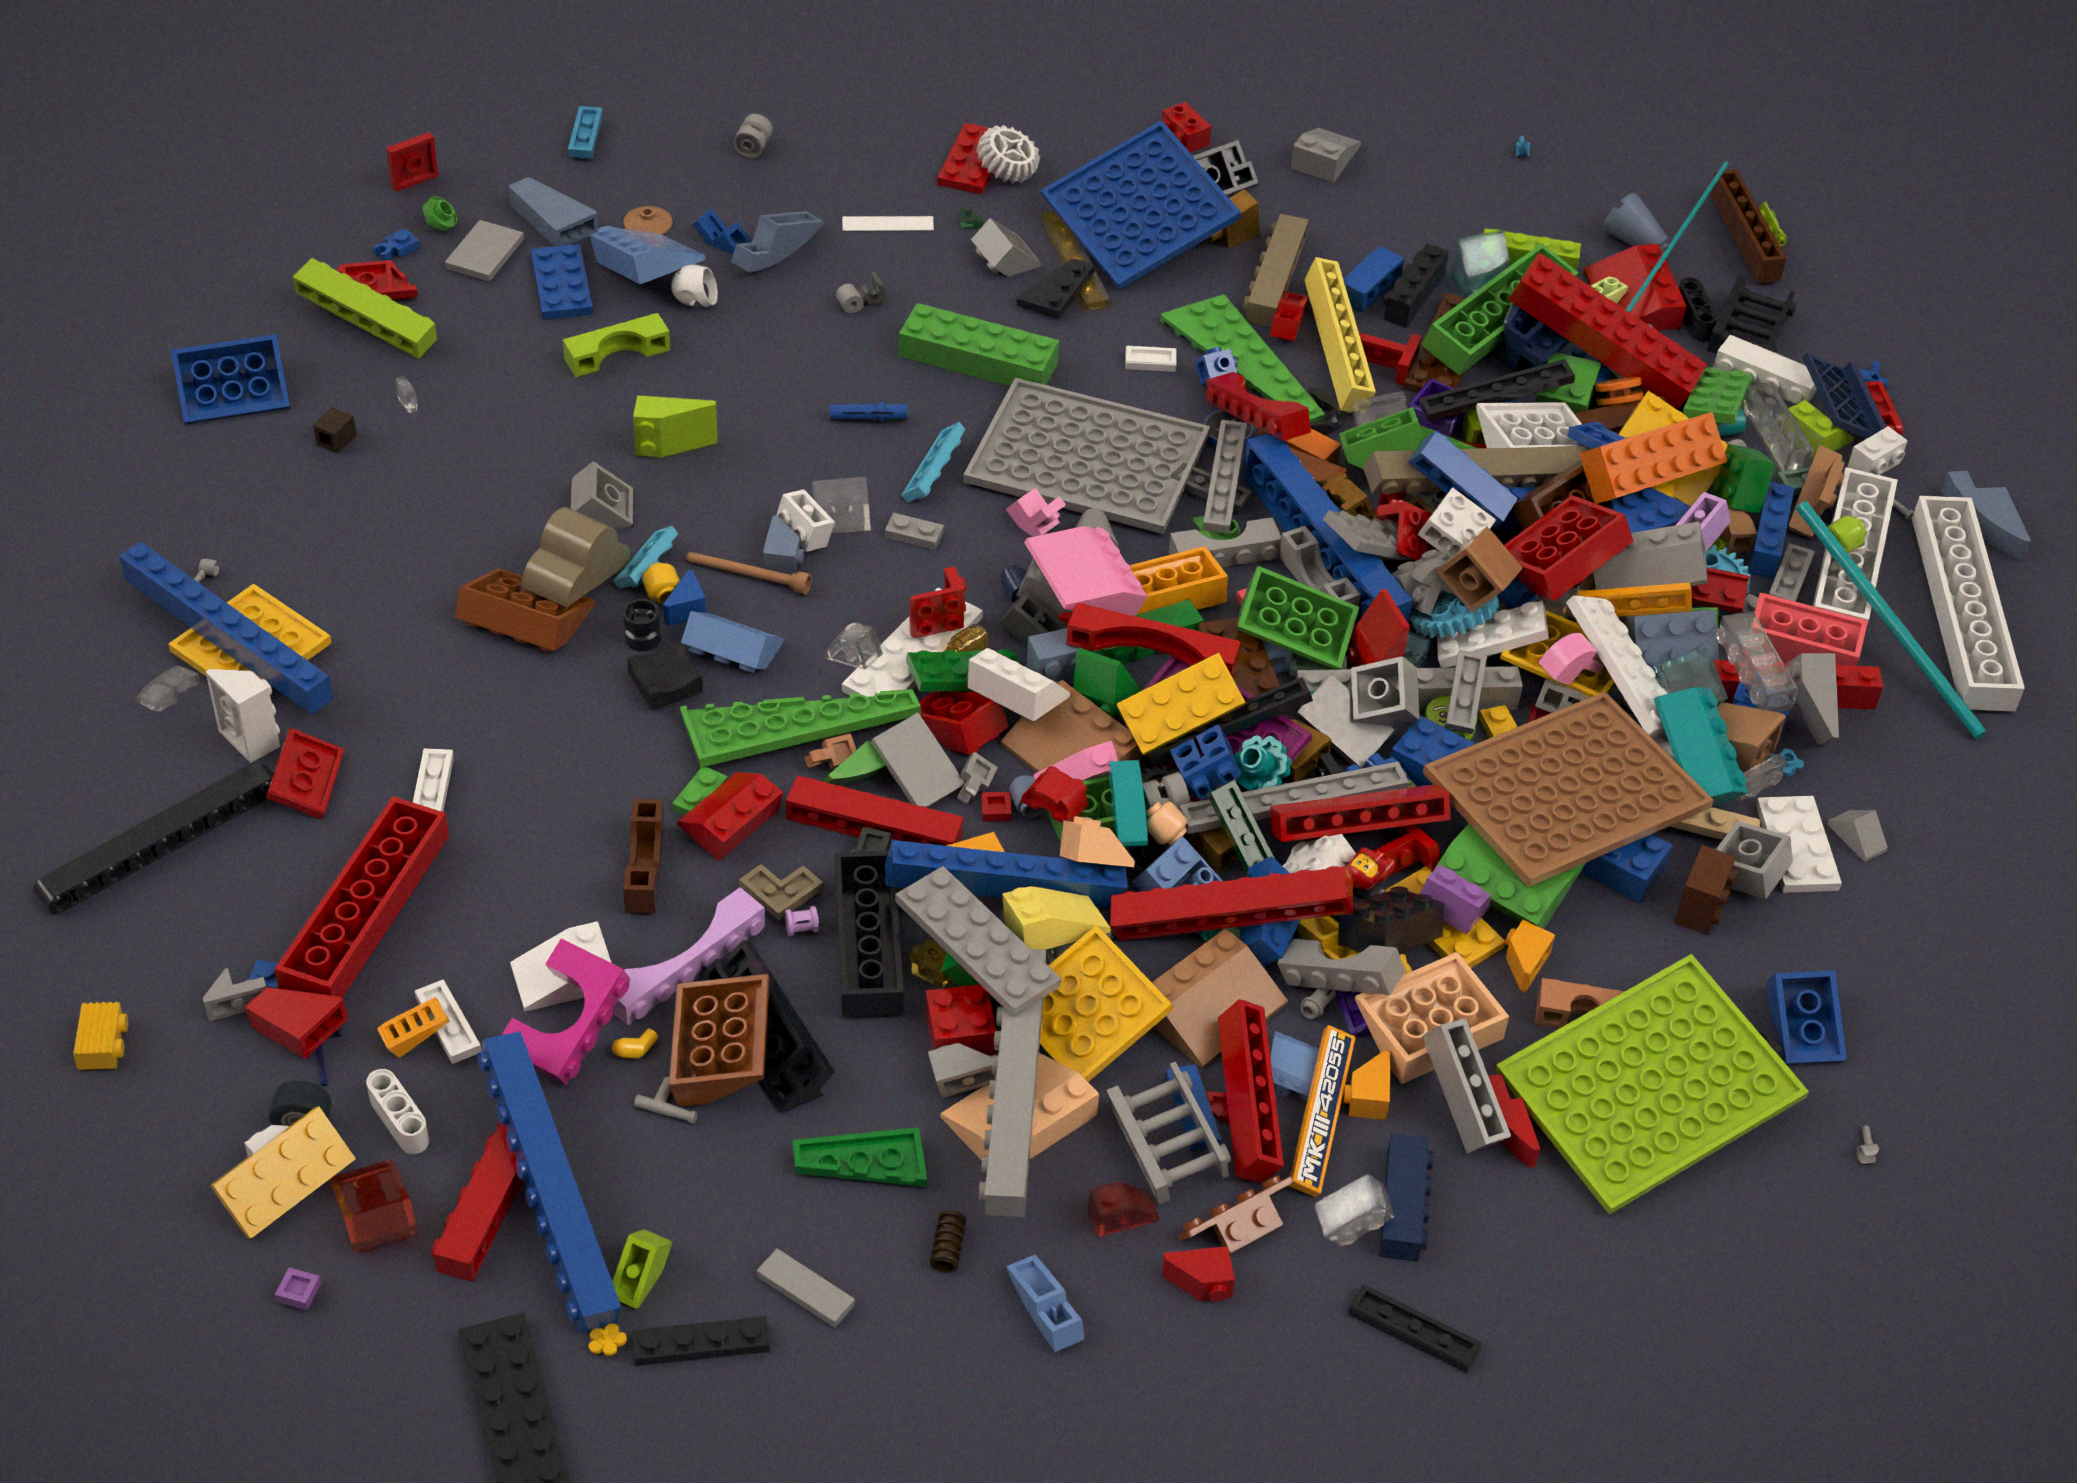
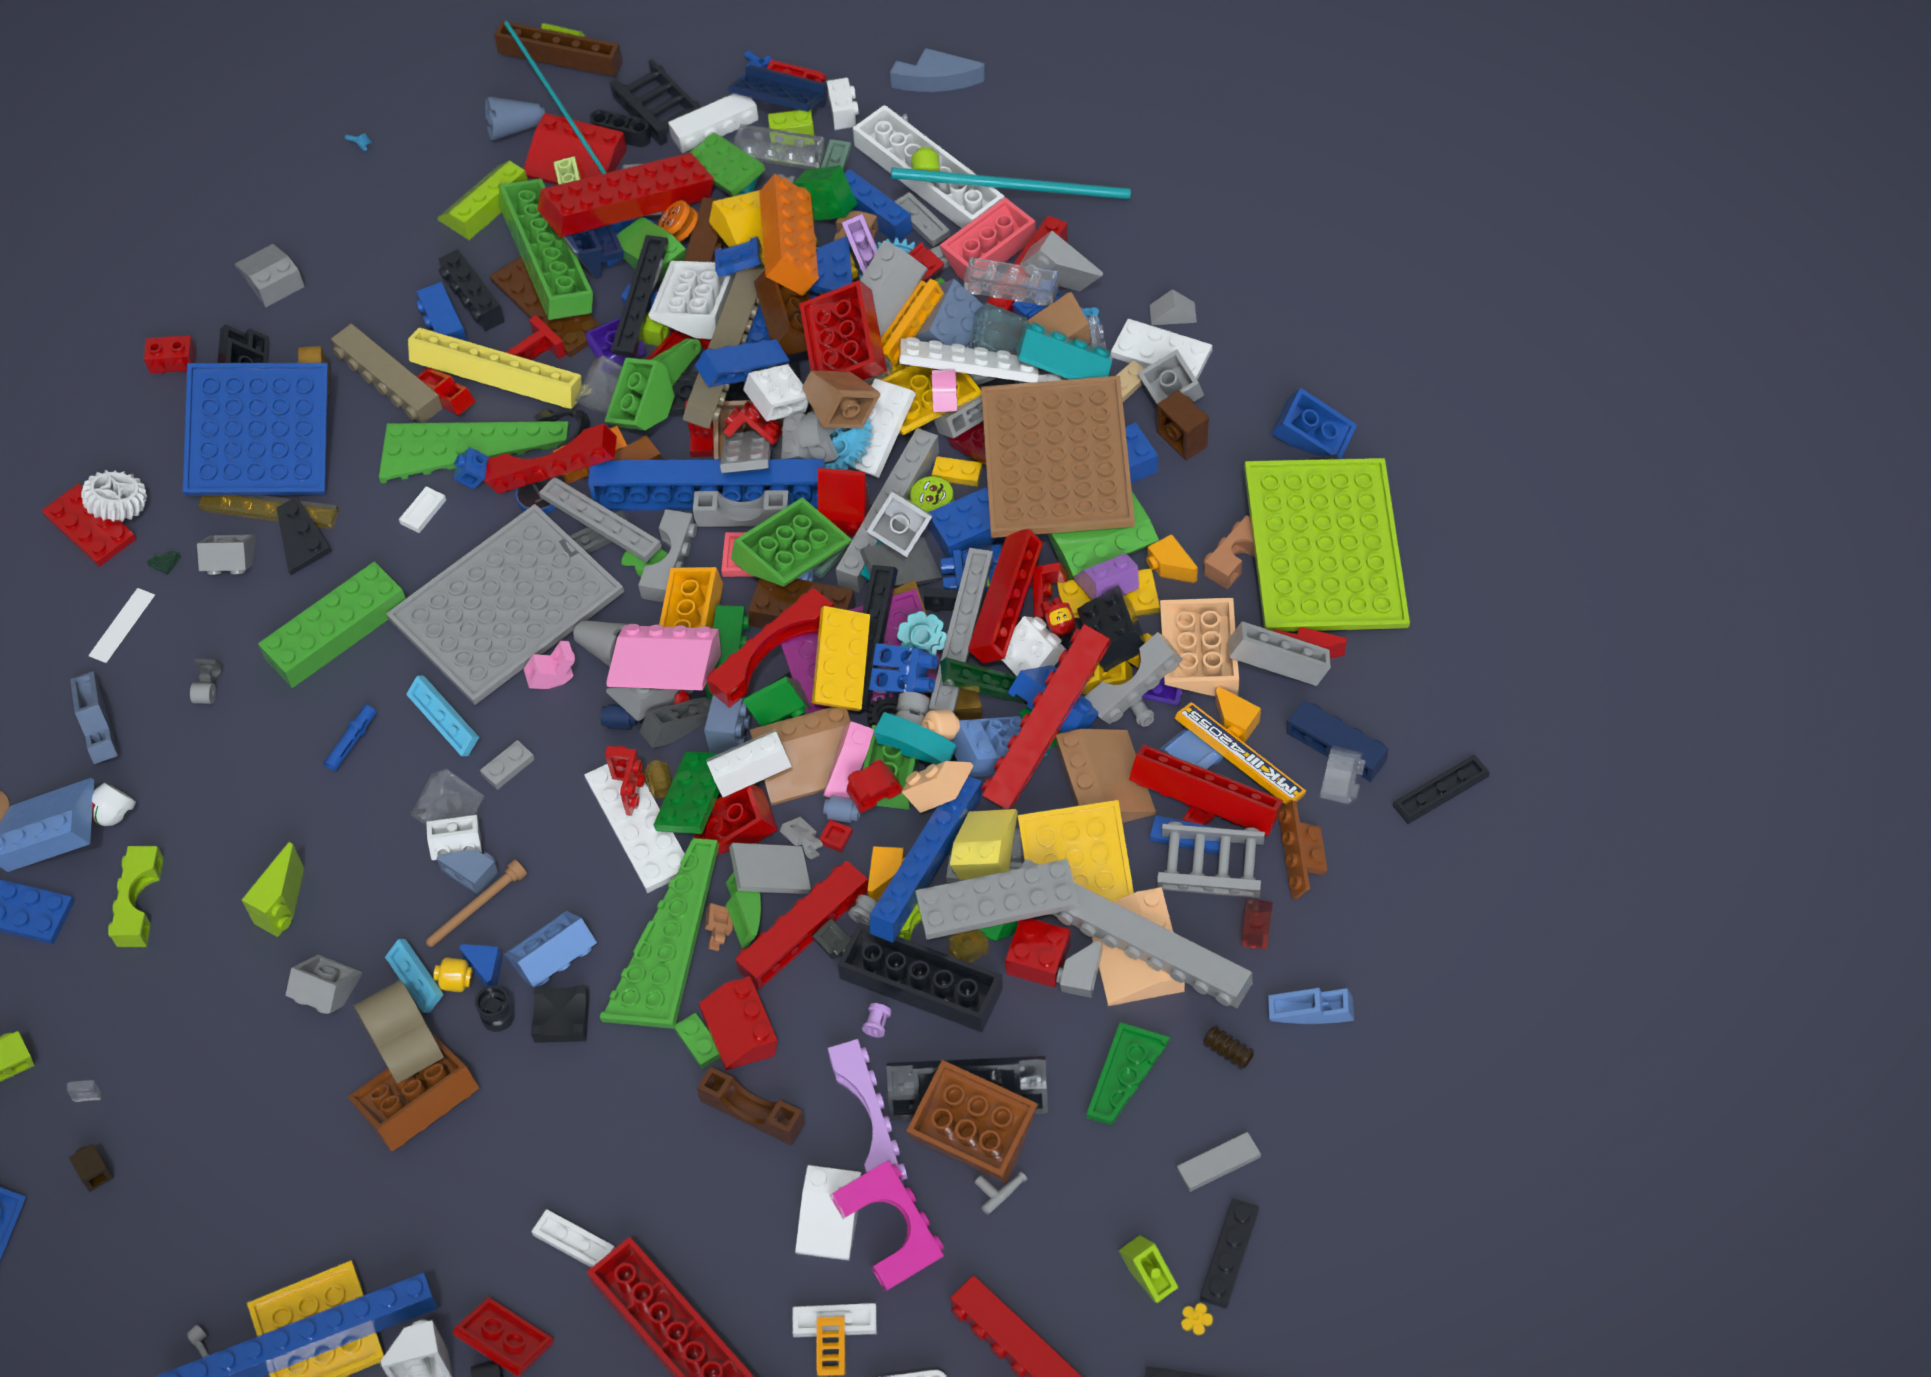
camera: 55 degrees left, 10 degrees up
blue brick [478,1031,622,1333] -> none
yellow arm [612,1028,659,1059] -> none
blue slope [693,208,752,254] -> none
dark tan plate [739,864,823,921] -> none
clear slope [824,622,883,670] -> none
red slope [1161,1246,1235,1301] -> none
pearl gold hips [1321,473,1377,520] -> none
light grey plate [1445,650,1487,734] -> none
clear light blue slope [1451,231,1510,296] -> none
medium nougat bracket [1787,446,1845,538] -> none
light grey hand [1857,1126,1879,1164] -> none
white brick [1912,496,2025,711] -> none

